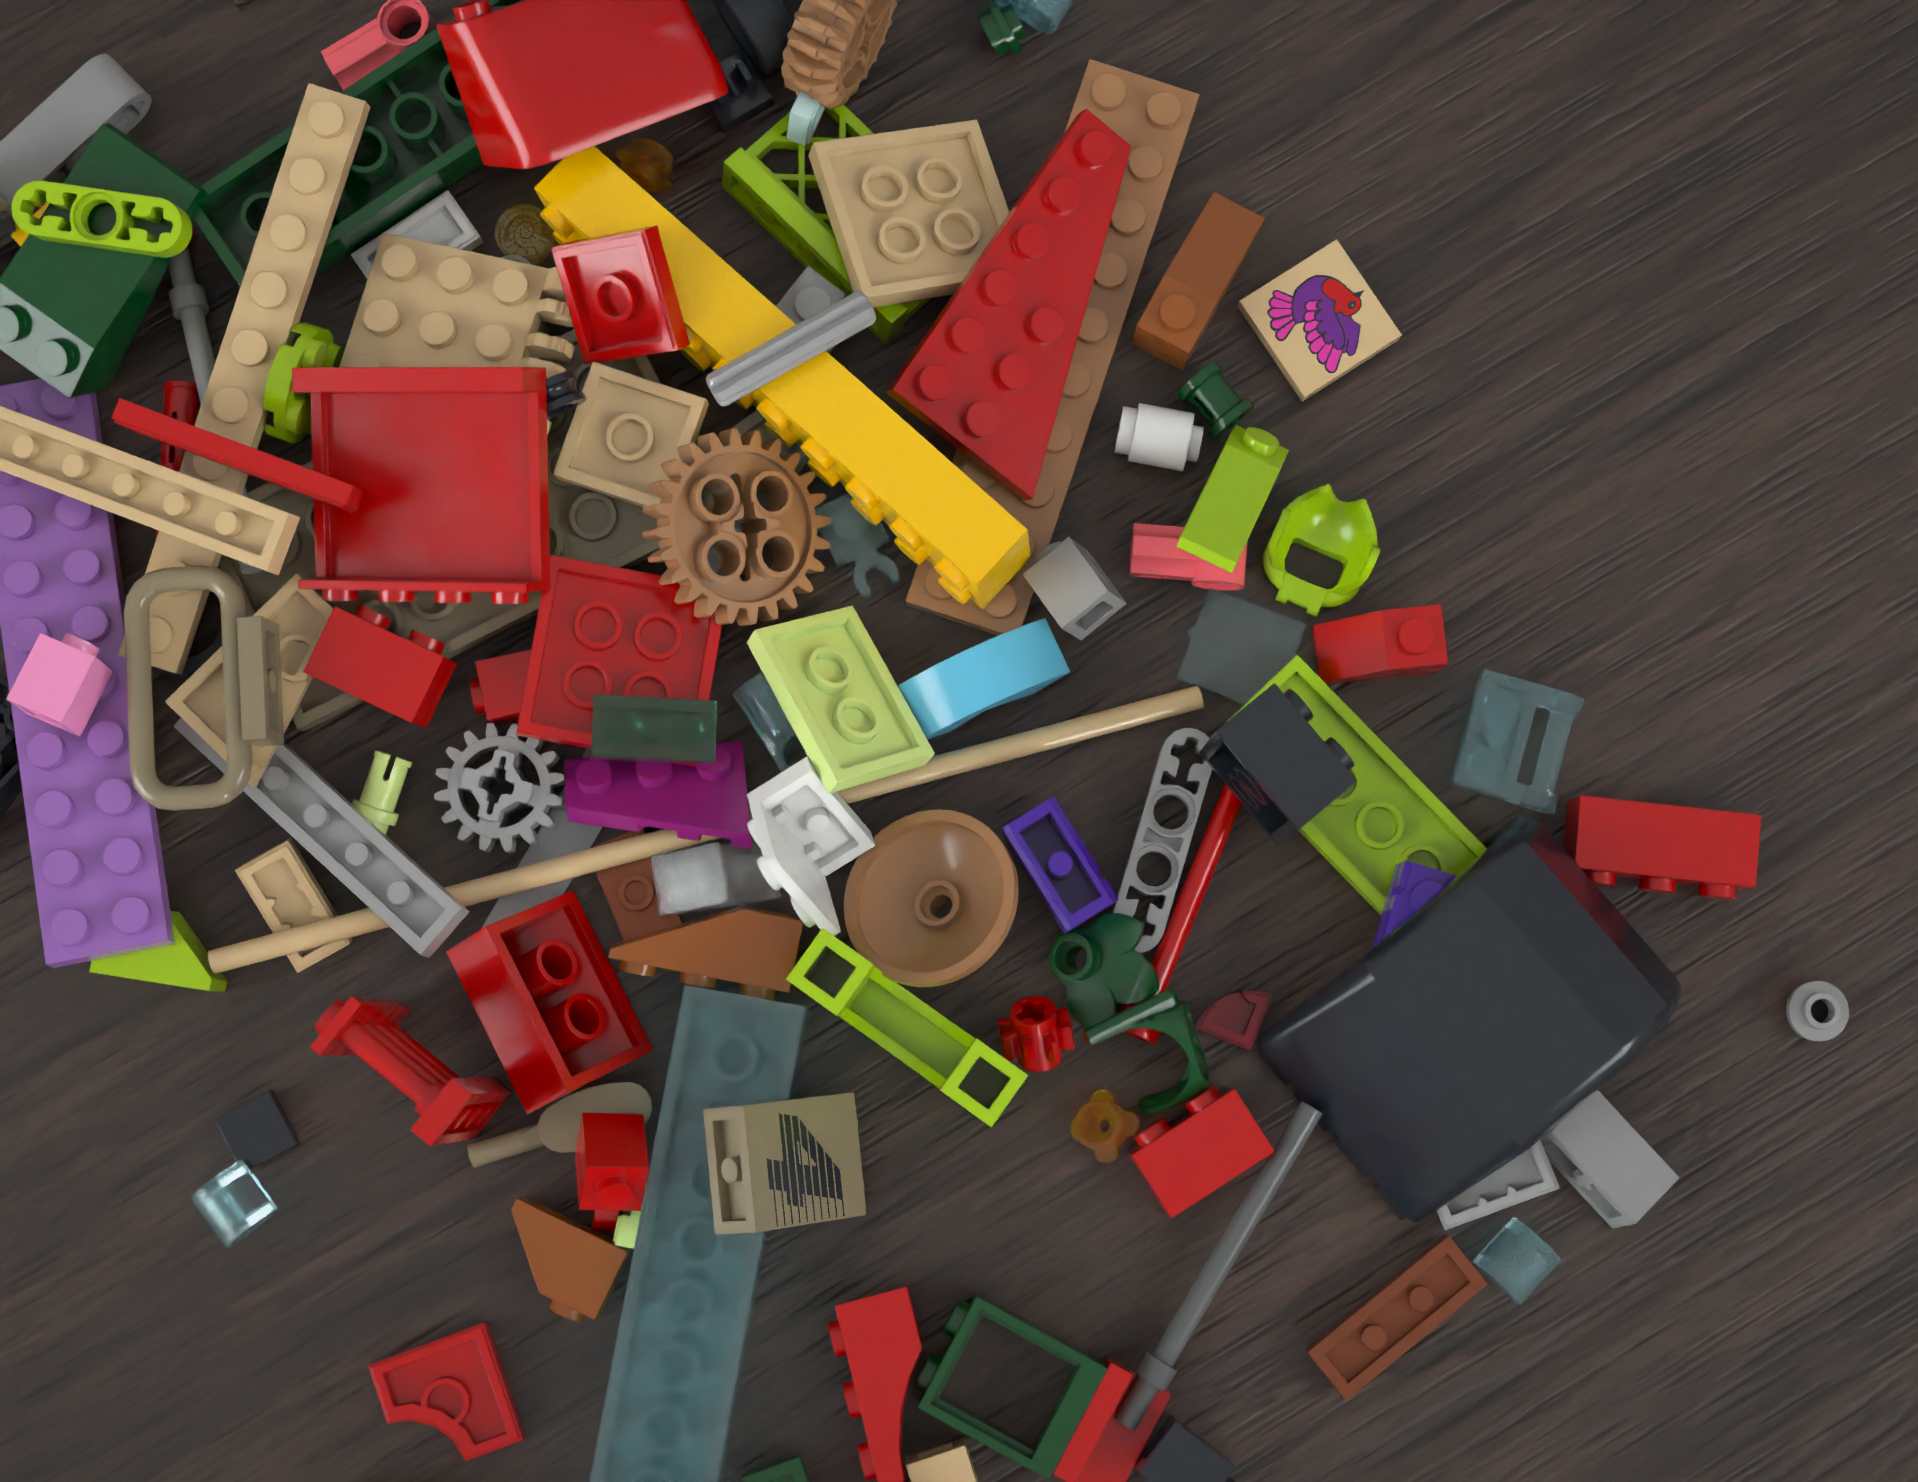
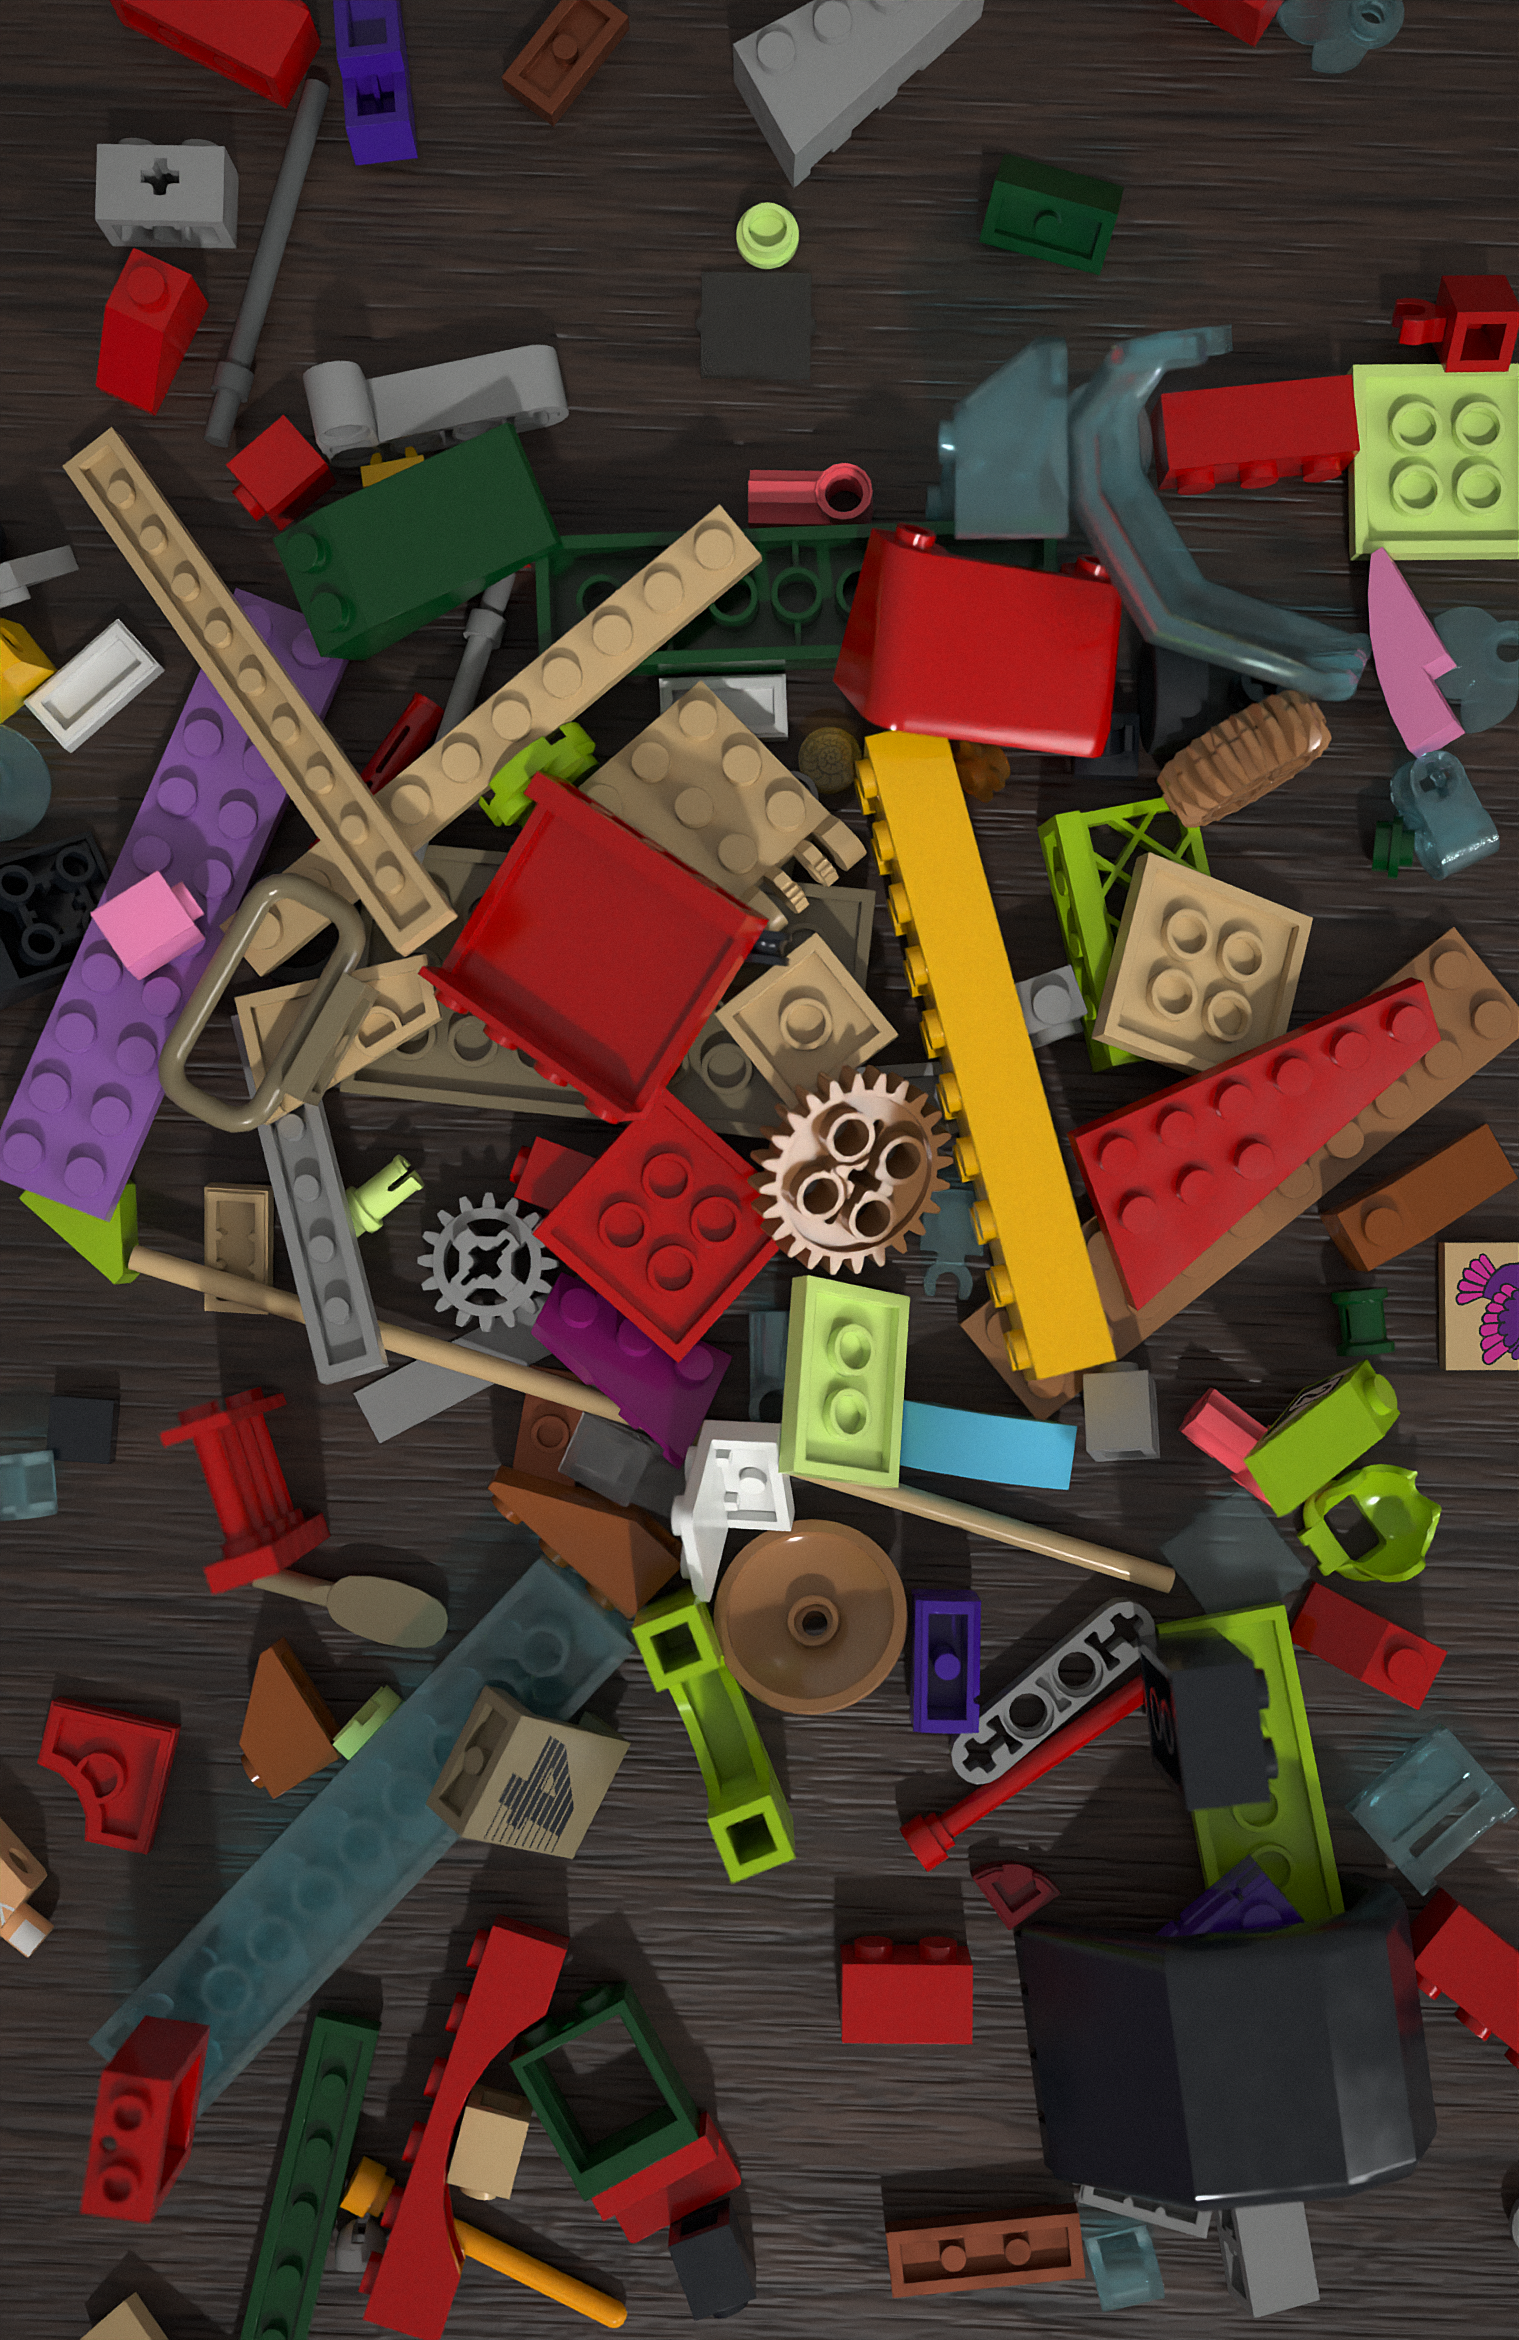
camera: 35 degrees right, 5 degrees up
lime beam [11,180,192,258] -> none
red tile [112,398,364,513] -> none
red brick [303,604,457,728] -> none
red slope [446,890,654,1115] -> none
red tile [551,225,690,365] -> none
red brick [575,1113,649,1232] -> none
clear green plate [590,694,717,765] -> none
light grey axle [706,291,876,406] -> none
light aqua tile [786,91,825,146] -> none
red gear [998,996,1075,1072] -> none
dark green plate [1049,913,1160,1028] -> none
clear orange plate [1070,1090,1140,1163] -> none
dark green helmet [1082,989,1210,1116] -> none
white brick [1114,403,1204,472] -> none
dark grey bar [1114,1101,1322,1431] -> none

